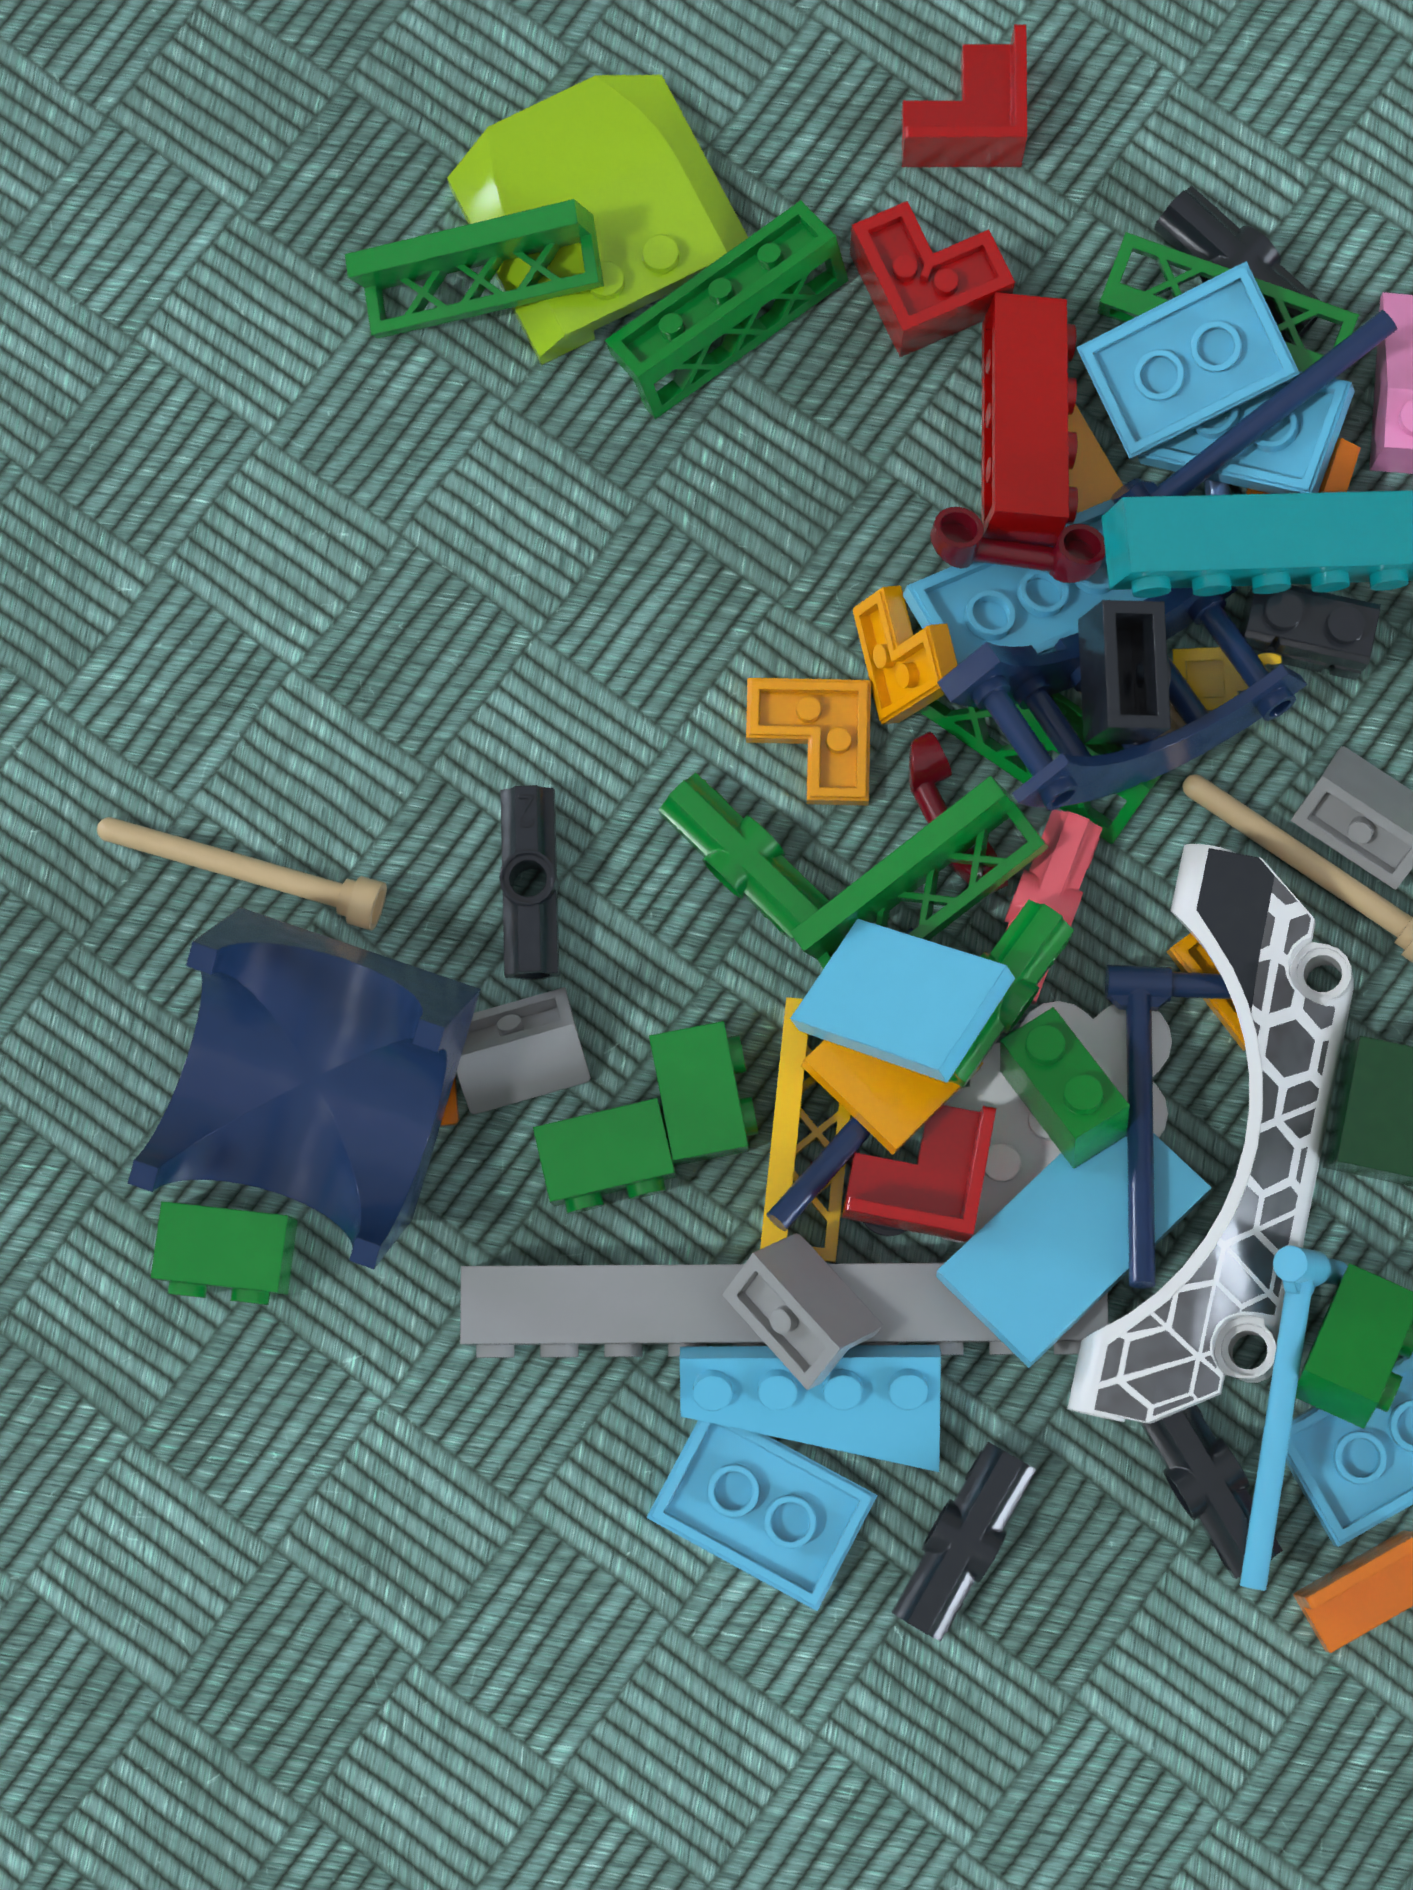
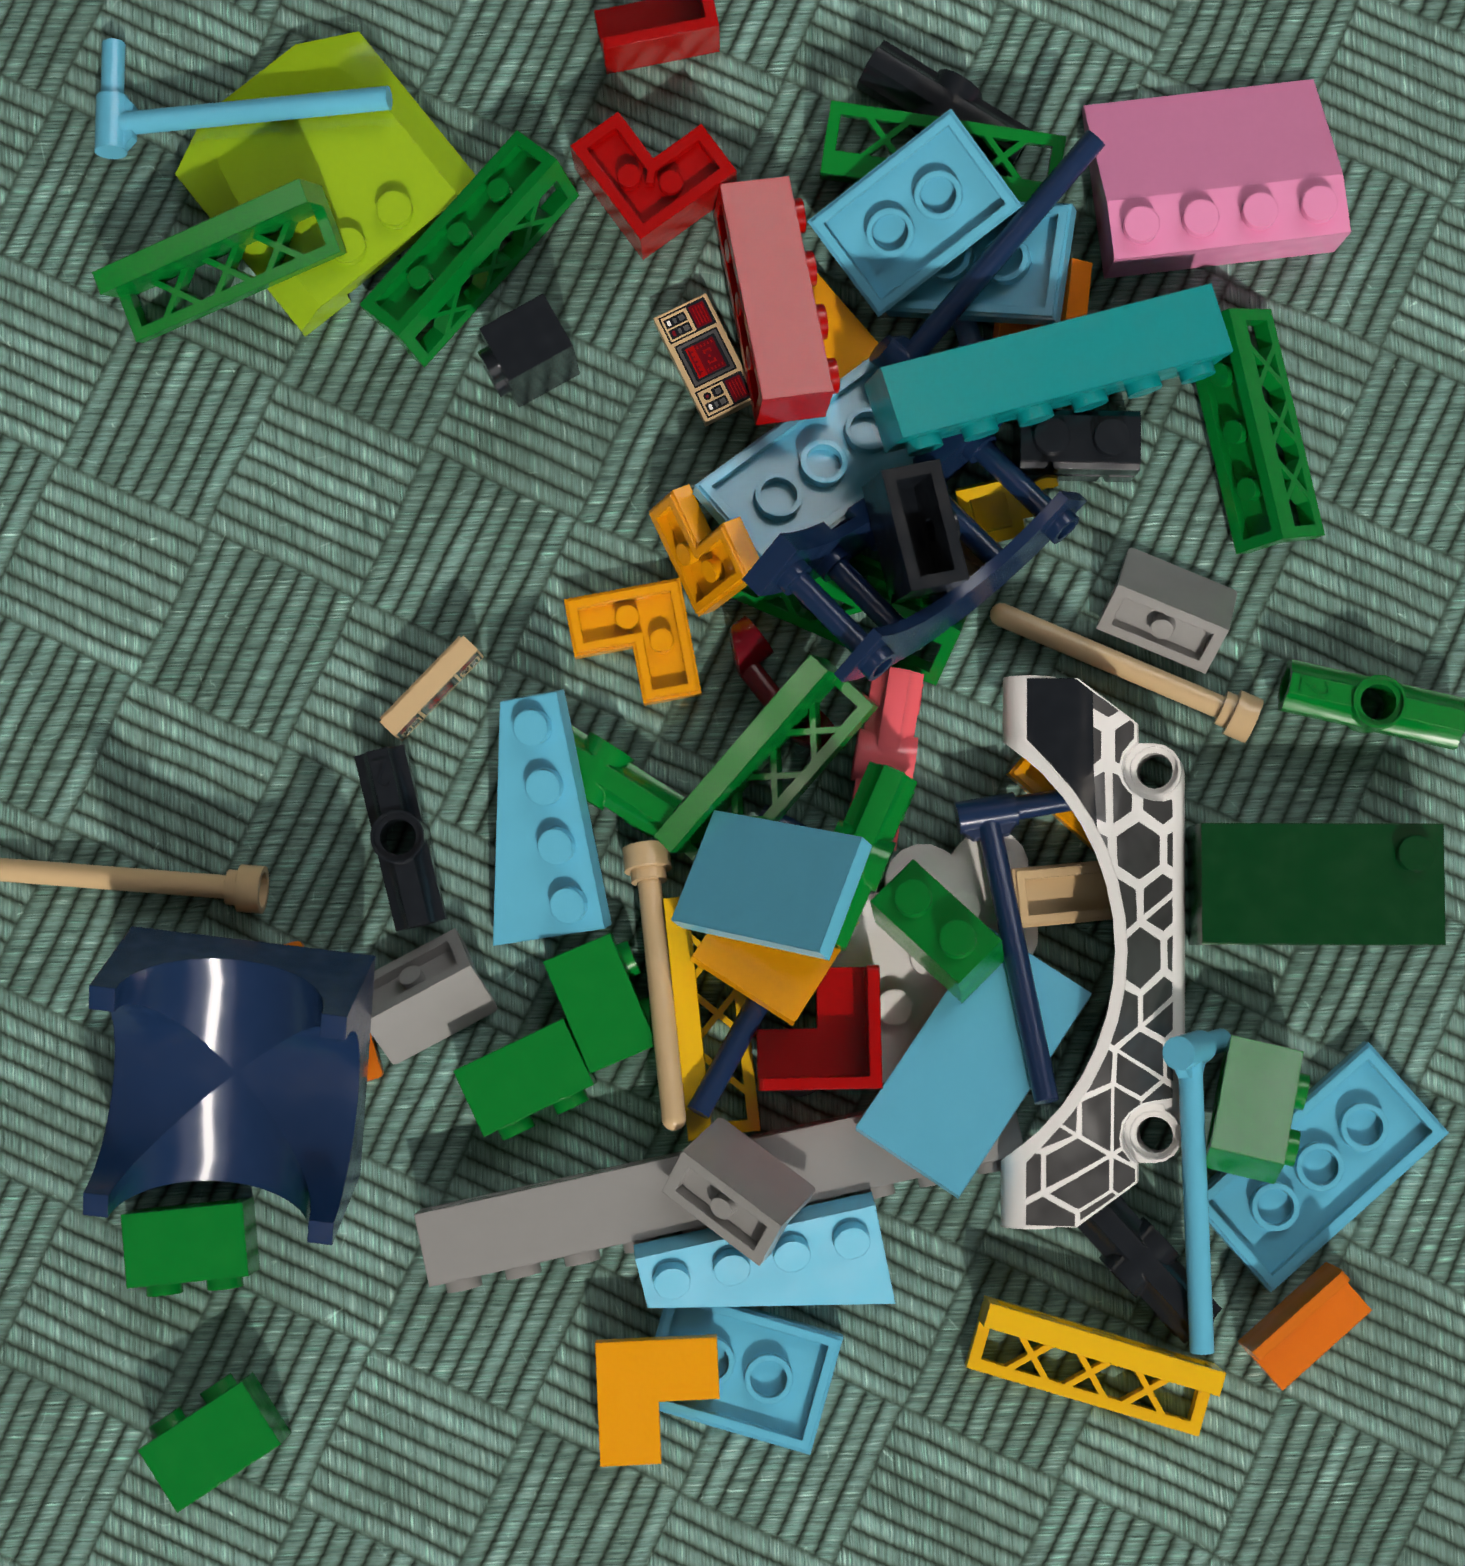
camera: 20 degrees left, 5 degrees up
black piece [892,1442,1036,1642] -> none
dark red bar [930,507,1105,583] -> none
none -> medium azure bar [94,38,393,159]
none -> green brick [138,1372,291,1513]
none -> tan tile [380,636,484,741]
none -> black brick [478,294,580,408]
none -> medium azure wing [493,689,612,946]
none -> light orange tile [595,1334,720,1467]
none -> tan piece [622,840,686,1131]
none -> tile [653,293,751,427]
none -> yellow fence [965,1295,1226,1437]
none -> tan tile [1011,861,1113,928]

